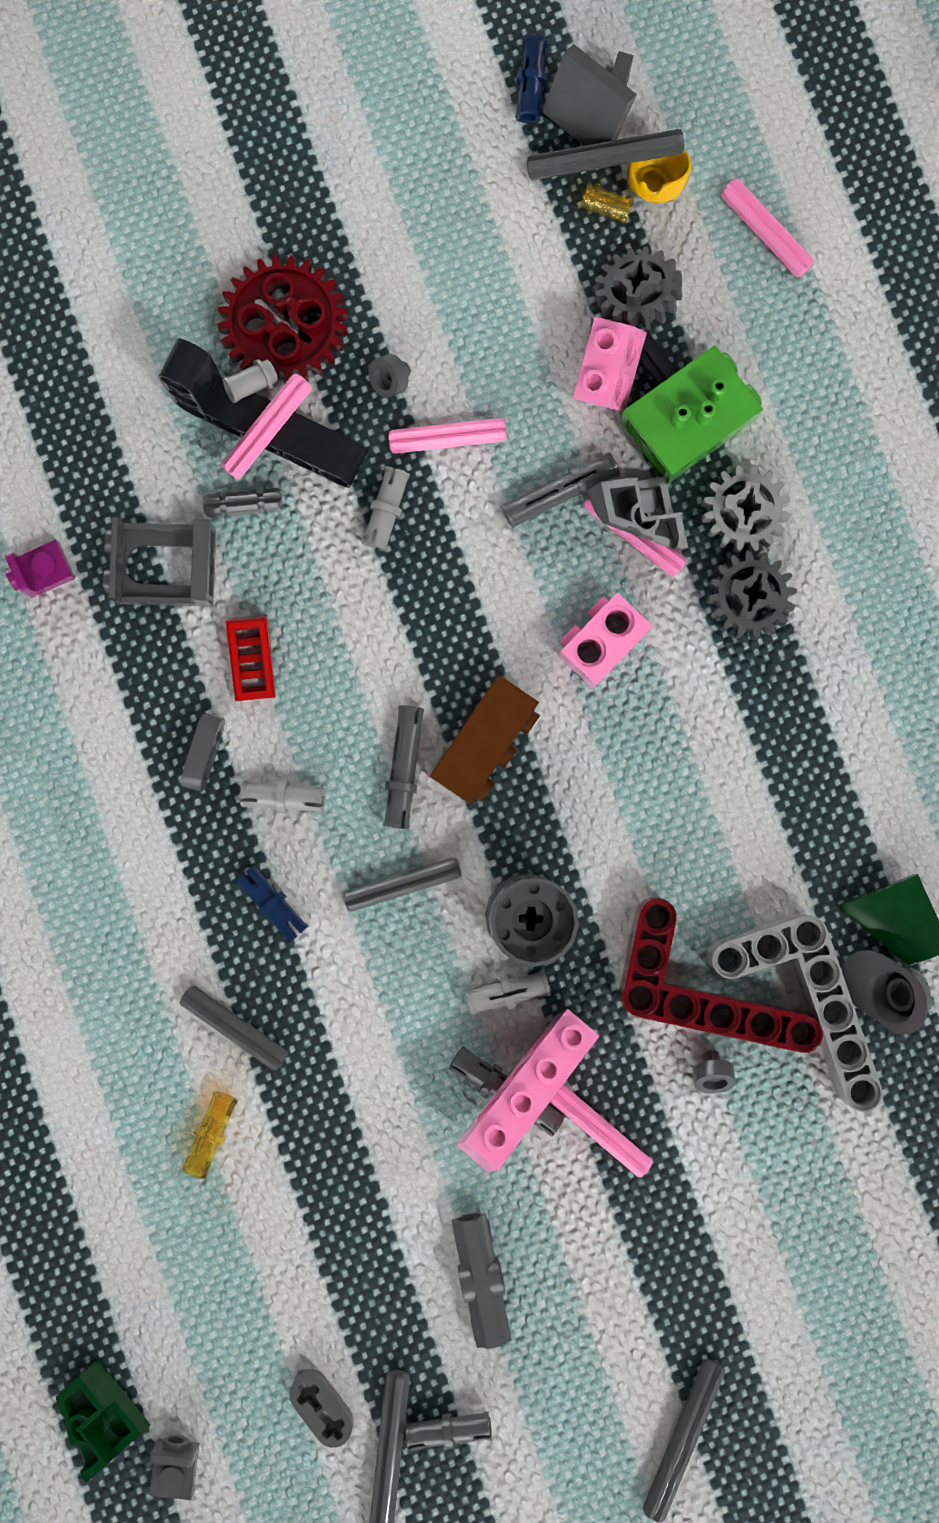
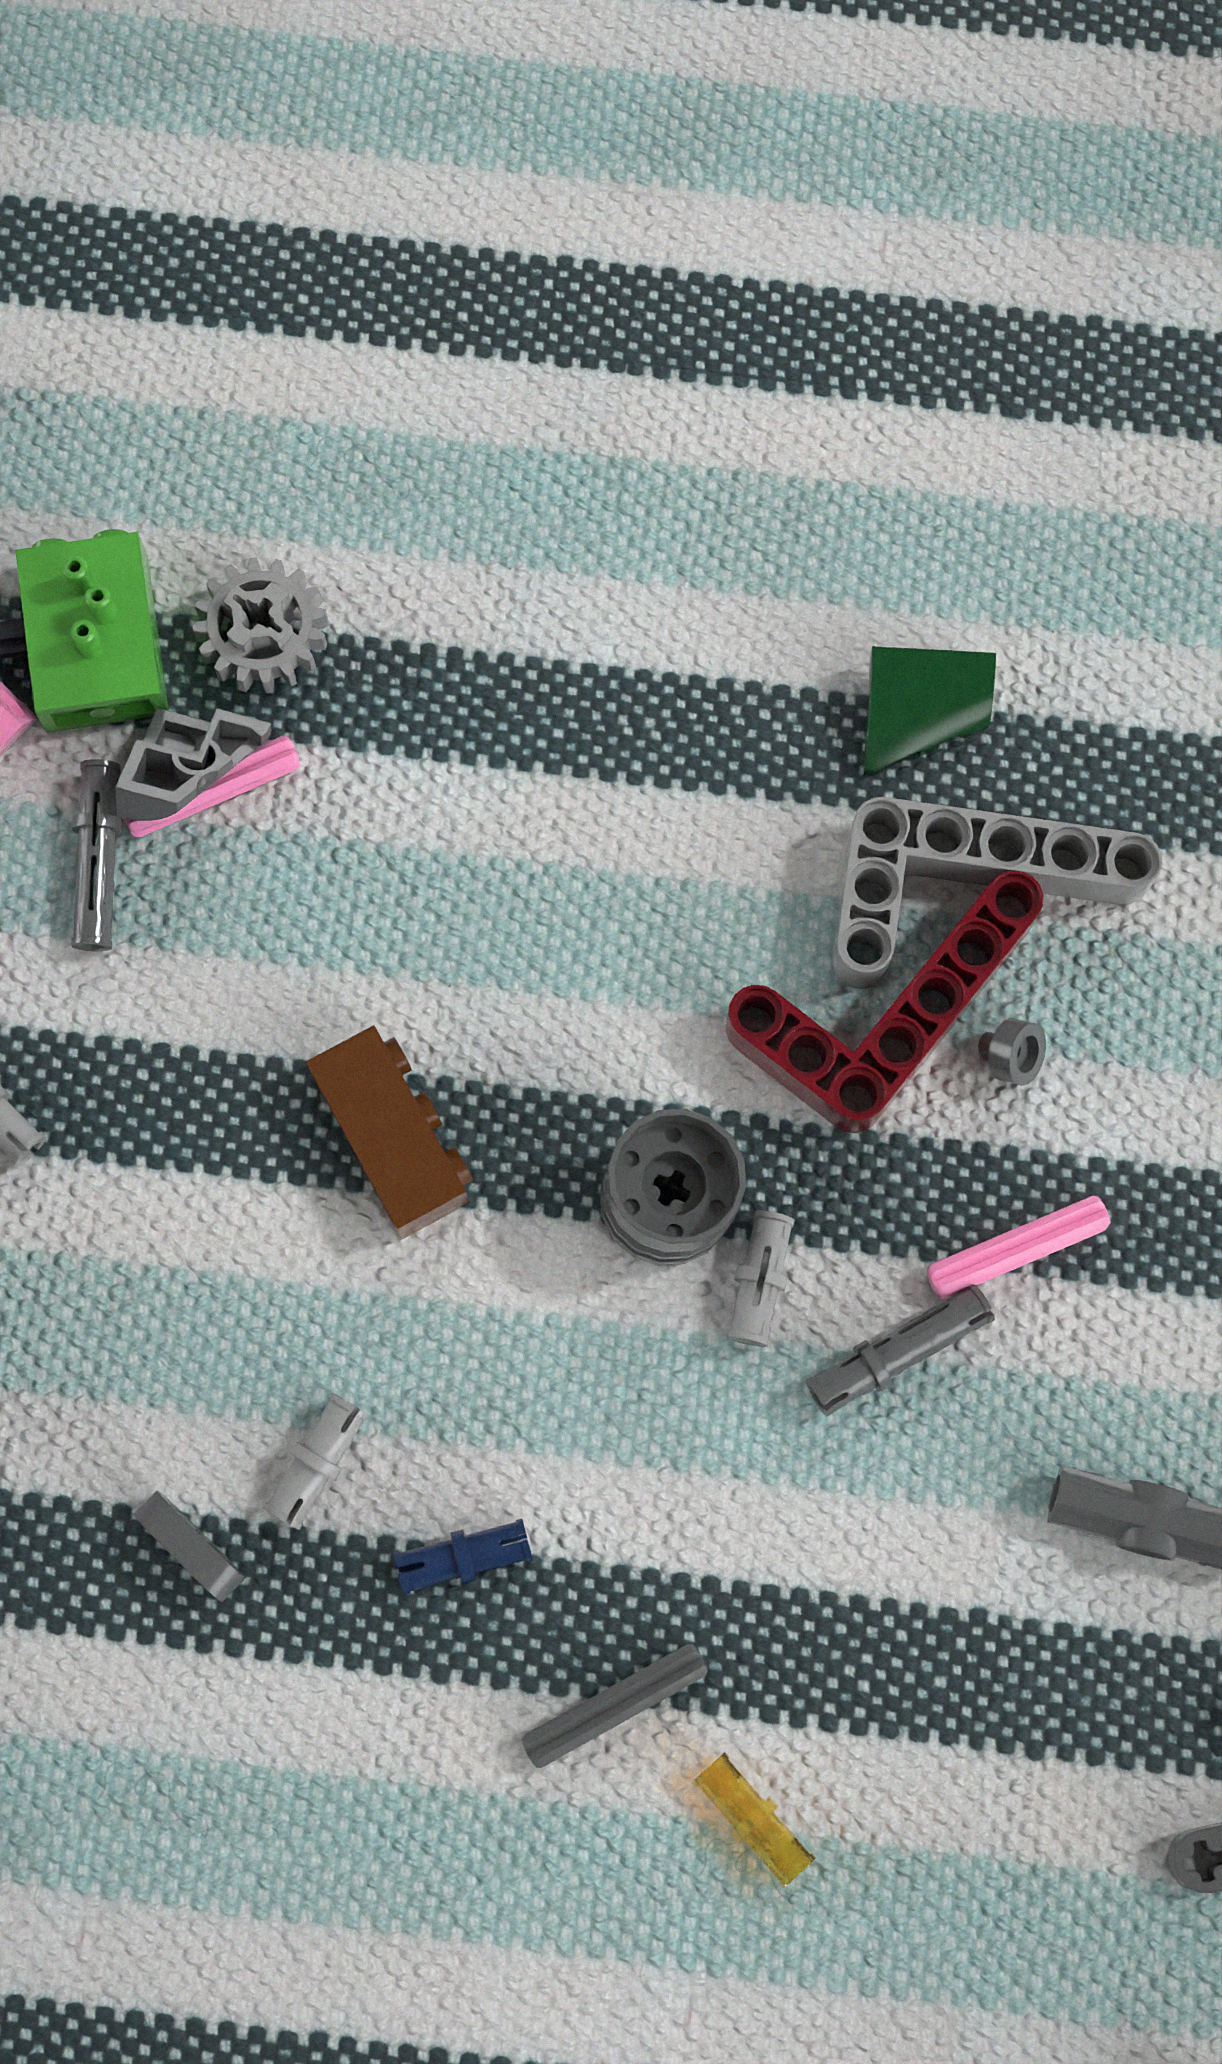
camera: 65 degrees left, 10 degrees down
red slope [226,615,276,701] -> none
dark grey axle [343,858,461,912] -> none
dark grey pin [383,705,424,829] -> none
bright pink brick [456,1009,599,1172] -> none
bright pink brick [559,593,653,689] -> none
dark grey gear [706,551,797,641] -> none
dark grey piece [842,950,934,1034] -> none

